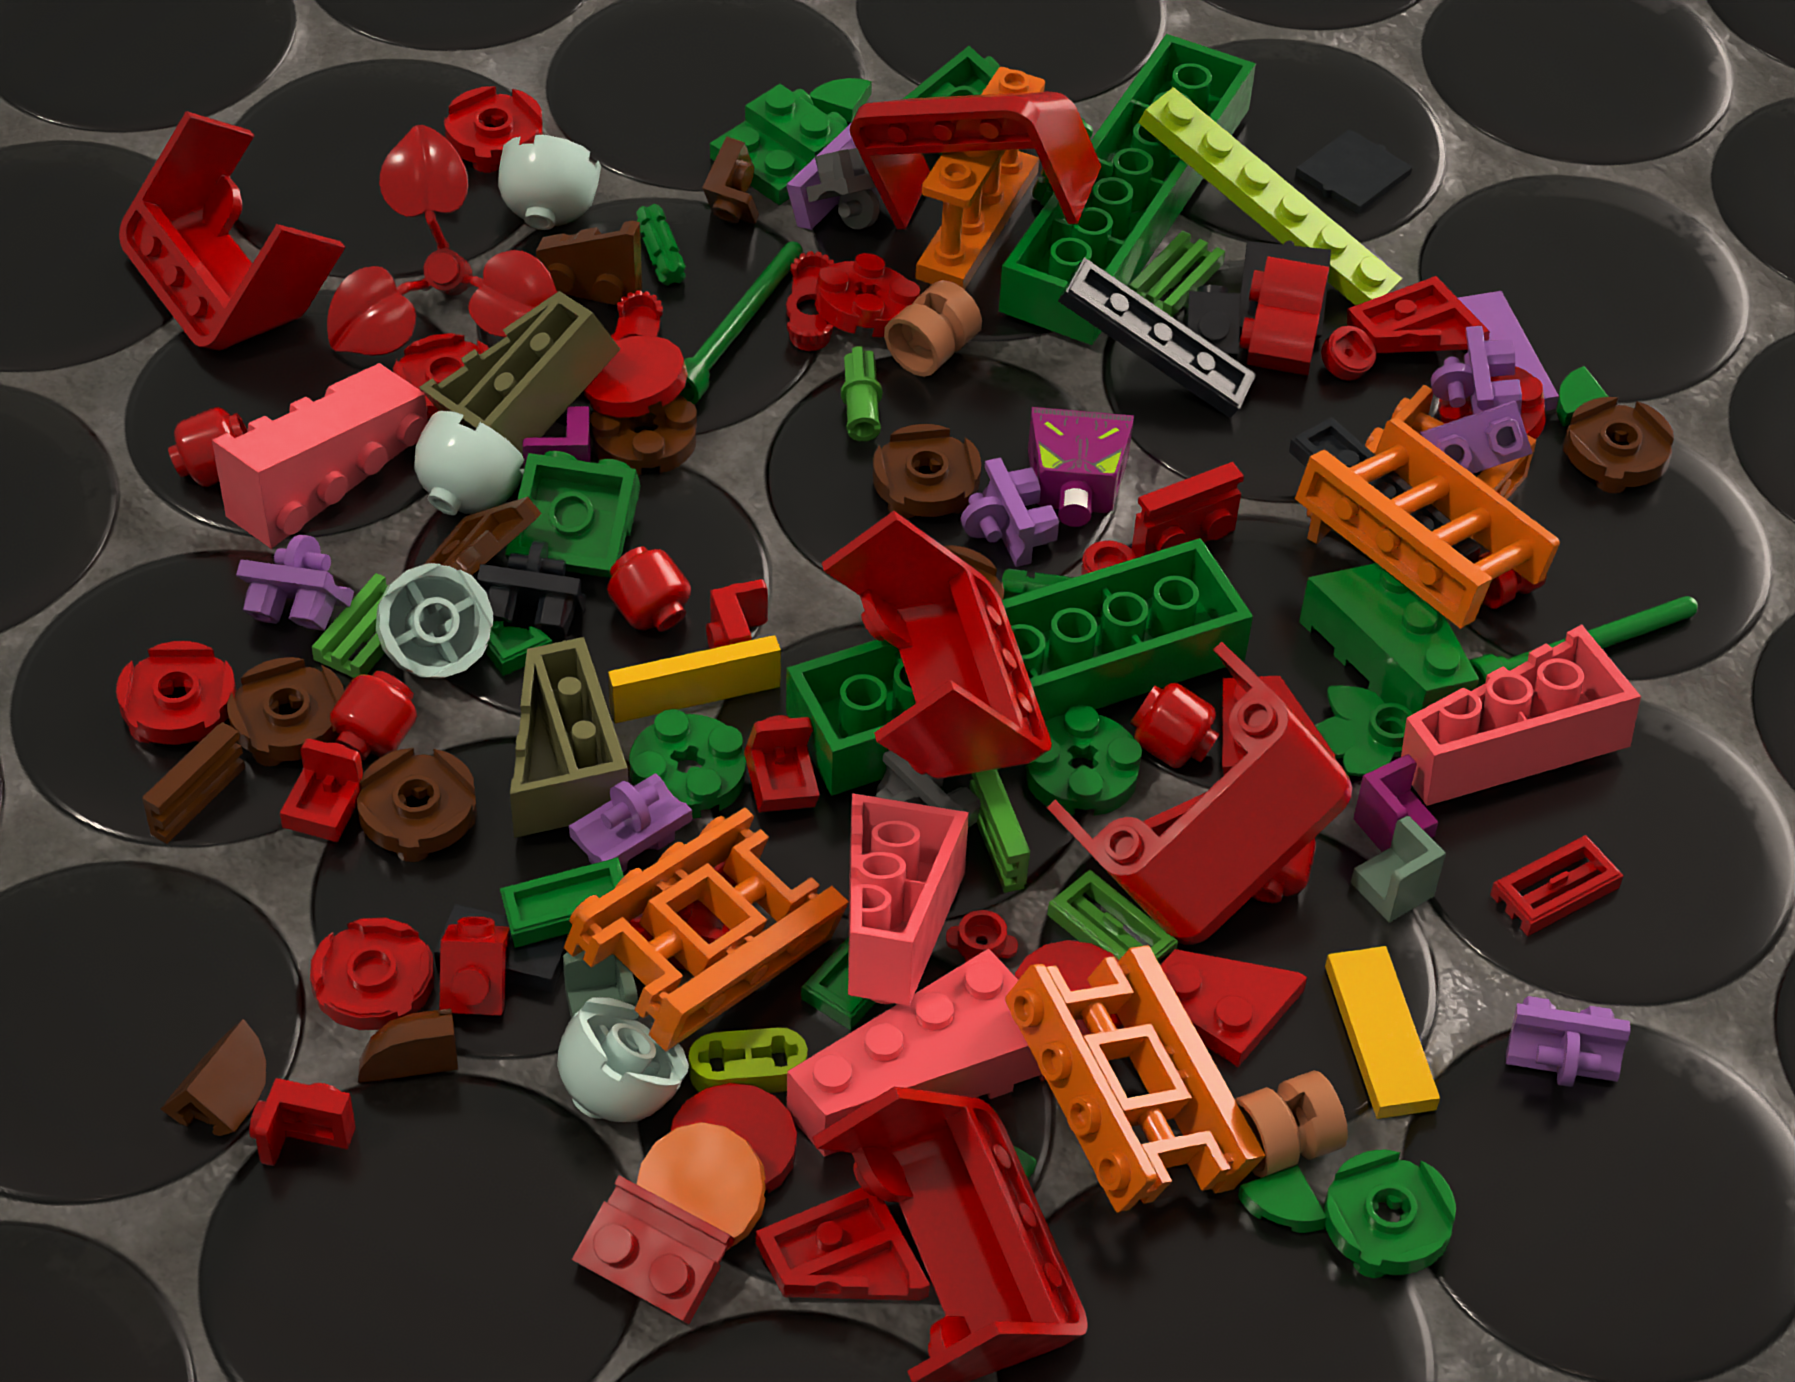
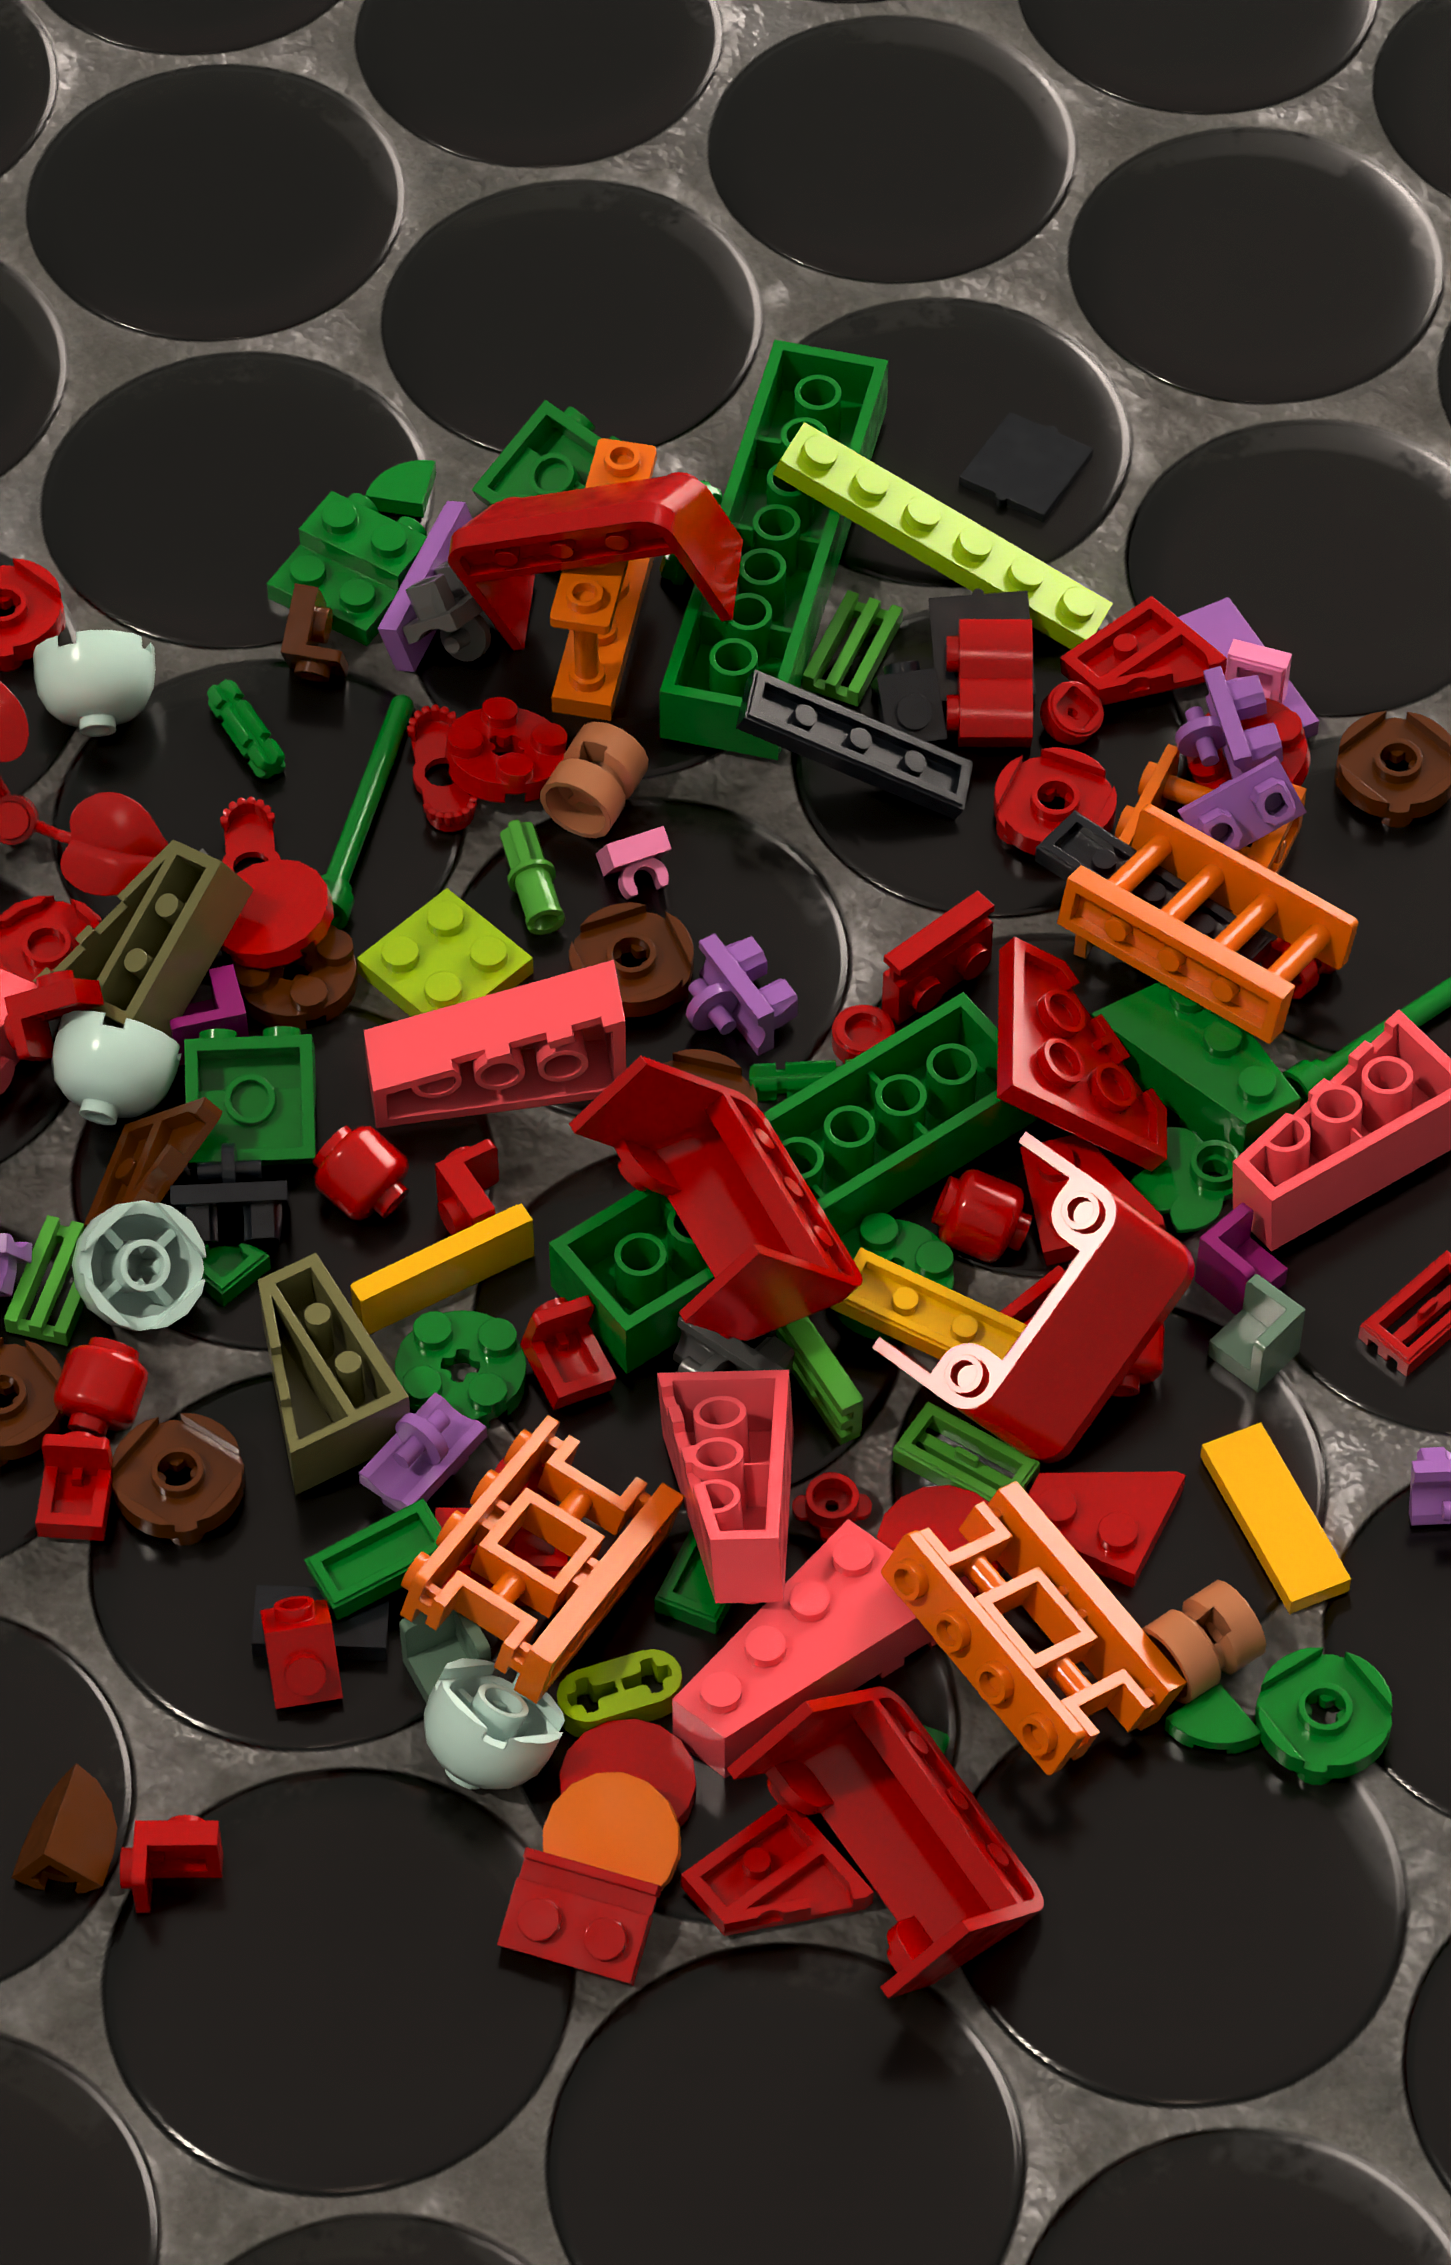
camera: 10 degrees left, 5 degrees up
red tile [310,918,435,1030] -> none
reddish brown brick [357,1009,459,1083] -> none
reddish brown wing [536,220,642,305] -> none
magenta torso [1028,407,1134,527] -> none
green tile [1556,366,1609,427] -> none
none -> red bracket [4,970,104,1061]
none -> lime plate [356,888,534,1017]
none -> coral wedge [364,960,627,1128]
none -> bright pink tile [596,826,672,900]
none -> yellow tile [830,1247,1027,1360]
none -> red plate [993,747,1117,855]
none -> red plate [997,936,1167,1172]
none -> bright pink tile [1225,639,1292,704]

